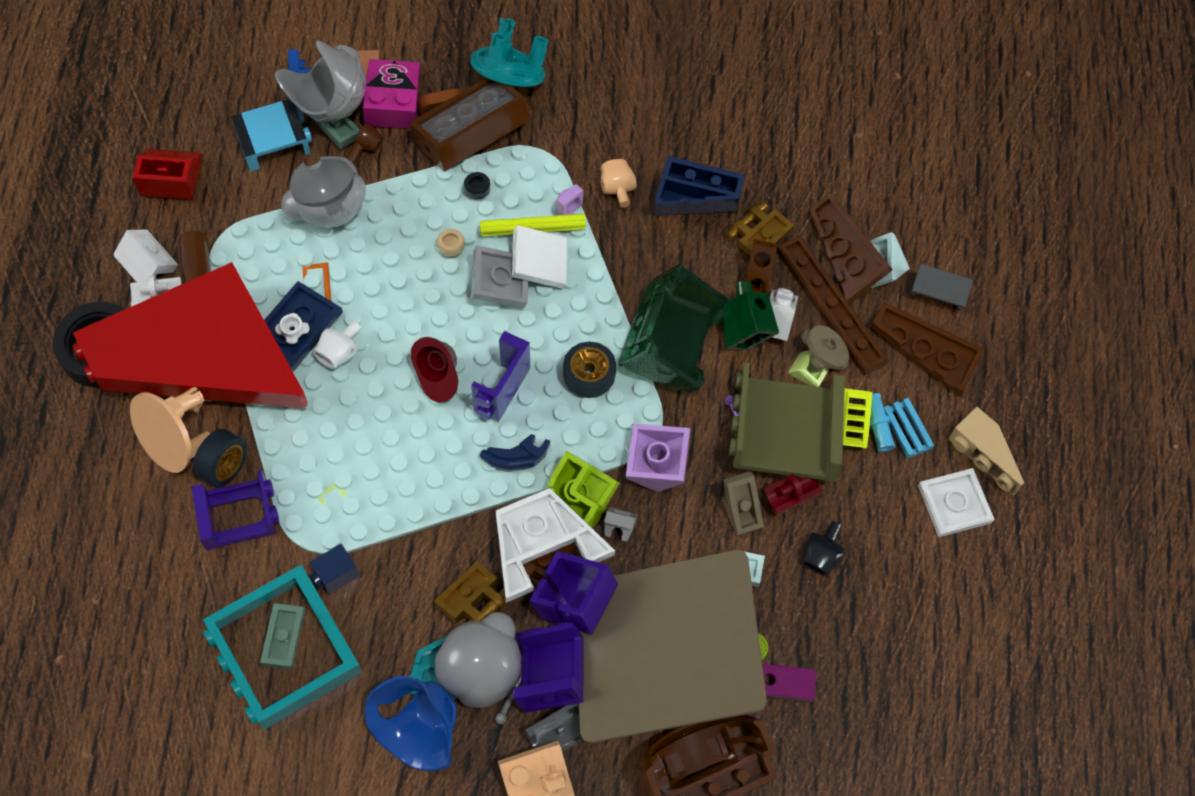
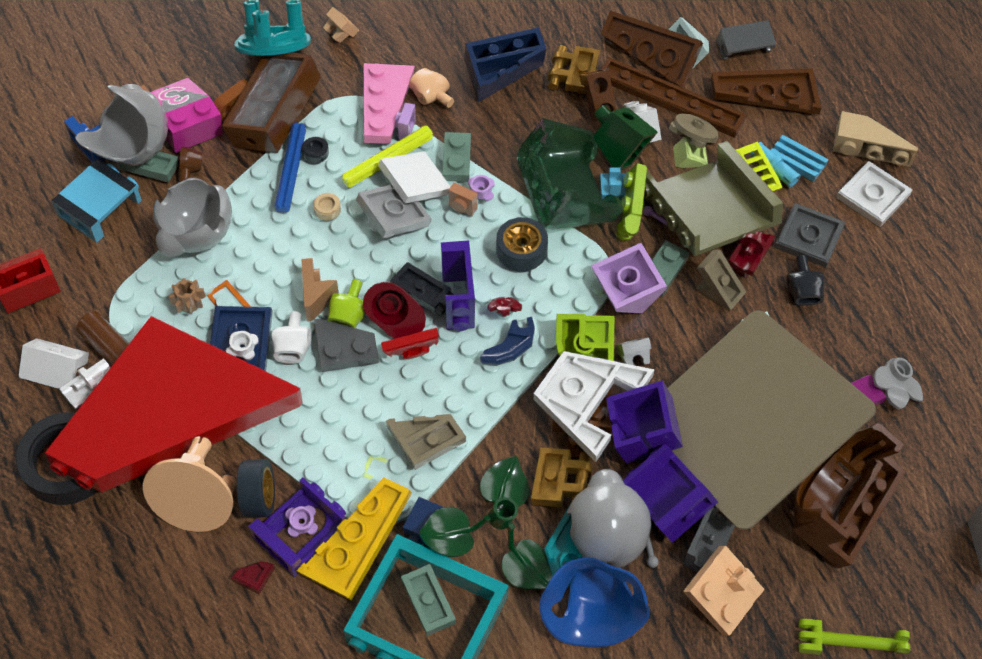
camera: 30 degrees left, 5 degrees down
none -> medium nougat gear [169,278,206,314]
none -> dark red tile [231,562,275,595]
none -> blue axle [275,122,306,213]
none -> lavender plate [286,505,318,537]
none -> yellow wing [297,477,412,601]
none -> medium nougat slope [301,258,339,321]
none -> dark grey wing [314,319,379,372]
none -> light nougat tile [323,7,359,43]
none -> lime piece [327,279,366,328]
none -> bright pink wing [363,63,415,144]
none -> red tile [381,328,439,359]
none -> dark tan wing [386,414,466,470]
none -> black hinge [390,262,455,316]
none -> dark green plant [419,456,552,590]
none -> sand green plate [442,132,471,182]
none -> nougat plate [448,183,478,216]
none -> lavender plate [468,175,495,201]
none -> dark red plant [487,297,522,317]
none -> medium azure tile [600,168,626,201]
none -> lime hinge [616,163,647,242]
none -> sand green plate [652,240,690,297]
none -> dark grey tile [775,203,846,268]
none -> light grey plate [873,358,923,410]

